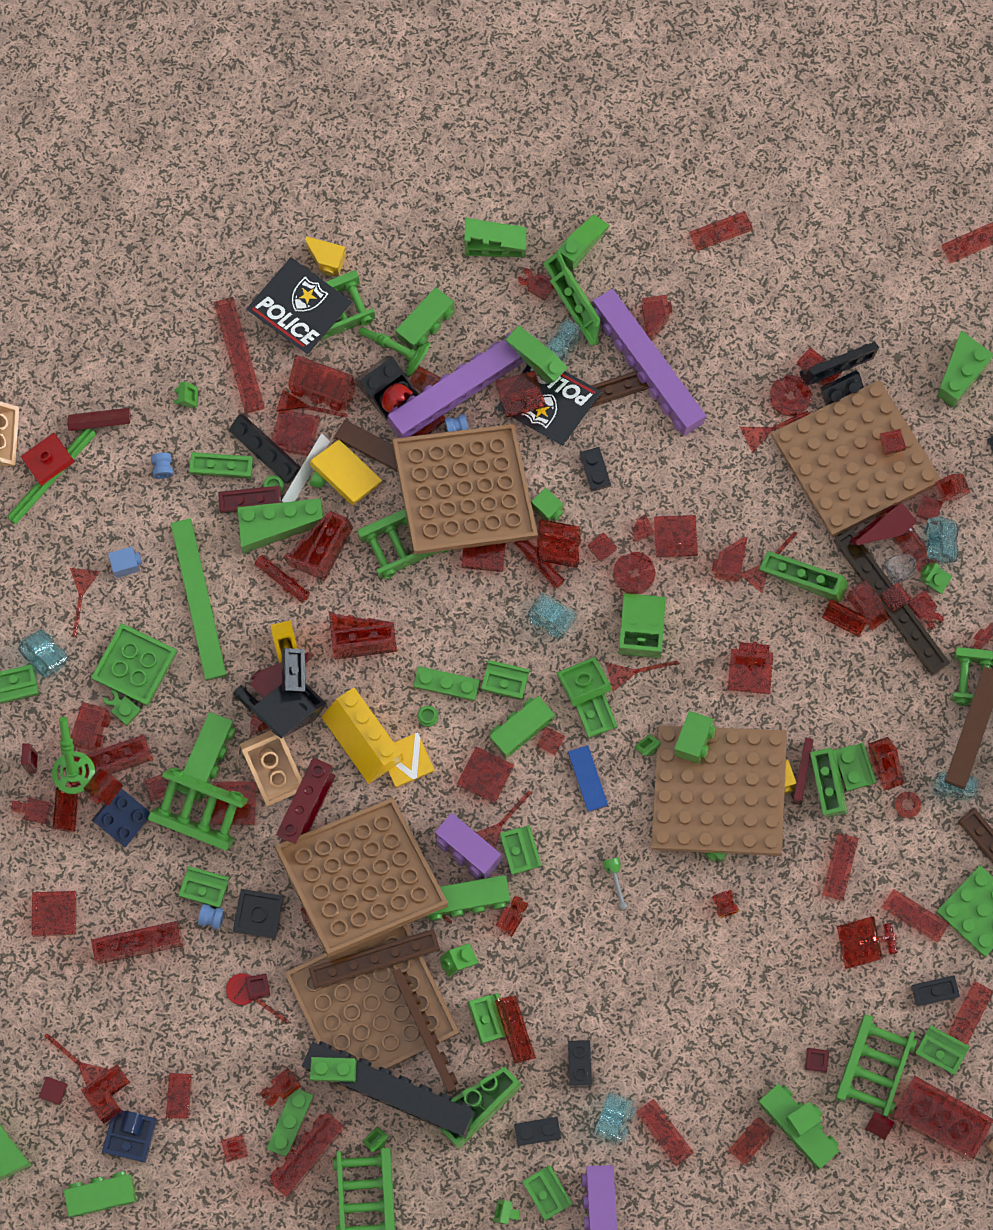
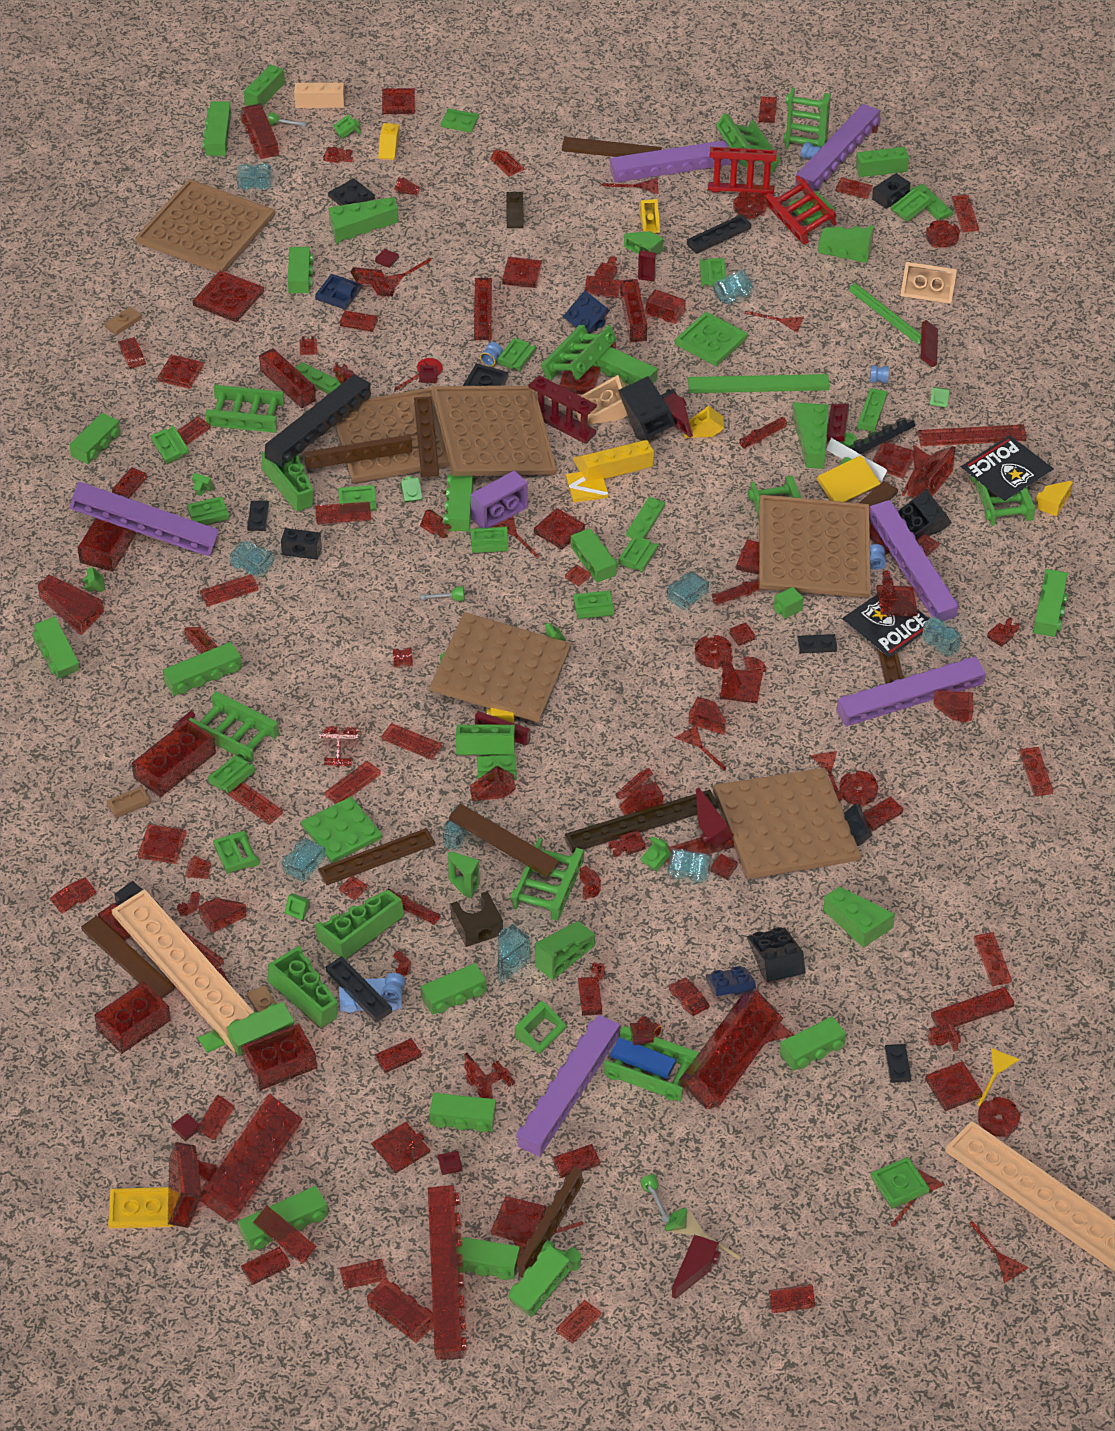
camera: 100 degrees right, 25 degrees down
red plate [20,432,75,486] -> none
bright green dish [52,717,95,794] -> none
clear red brick [84,769,124,806] -> none
bright green plate [103,689,141,726] -> none
medium blue brick [108,547,142,578] -> none
plate [282,648,305,693] -> none
clear red wedge [283,511,353,581] -> none
bright green plate [310,1057,357,1082] -> none
clear red wedge [329,611,397,660] -> none
bright green dish [359,327,430,378] -> none
bright green slope [362,1126,388,1153] -> none
red hair [381,383,413,412] -> none
bright green brick [395,287,455,350] -> none
bright green plate [417,706,438,727] -> none
bright green slope [505,325,568,384] -> none
clear red slope [537,519,581,568] -> none
bright green wedge [543,251,601,346] -> none
bright green slope [557,214,610,271] -> none
bright green plate [557,657,612,706] -> none
blue tile [568,745,608,812] -> none
clear red piece [606,660,679,692] -> none
bright green slope [618,593,666,658] -> none
bright green piece [674,711,716,764] -> none
clear red plate [728,641,773,694] -> none
bright green slope [759,551,848,603] -> none
bright green brick [786,1101,822,1137] -> none
black hinge [799,341,879,386] -> none
dark red tile [804,1047,829,1073] -> none
clear red plate [879,429,906,455] -> none
clear red plate [880,582,911,612] -> none
clear hat [885,554,917,584] -> none
clear red piece [895,792,922,818] -> none
black plate [911,975,960,1007] -> none
clear red brick [935,474,971,501] -> none

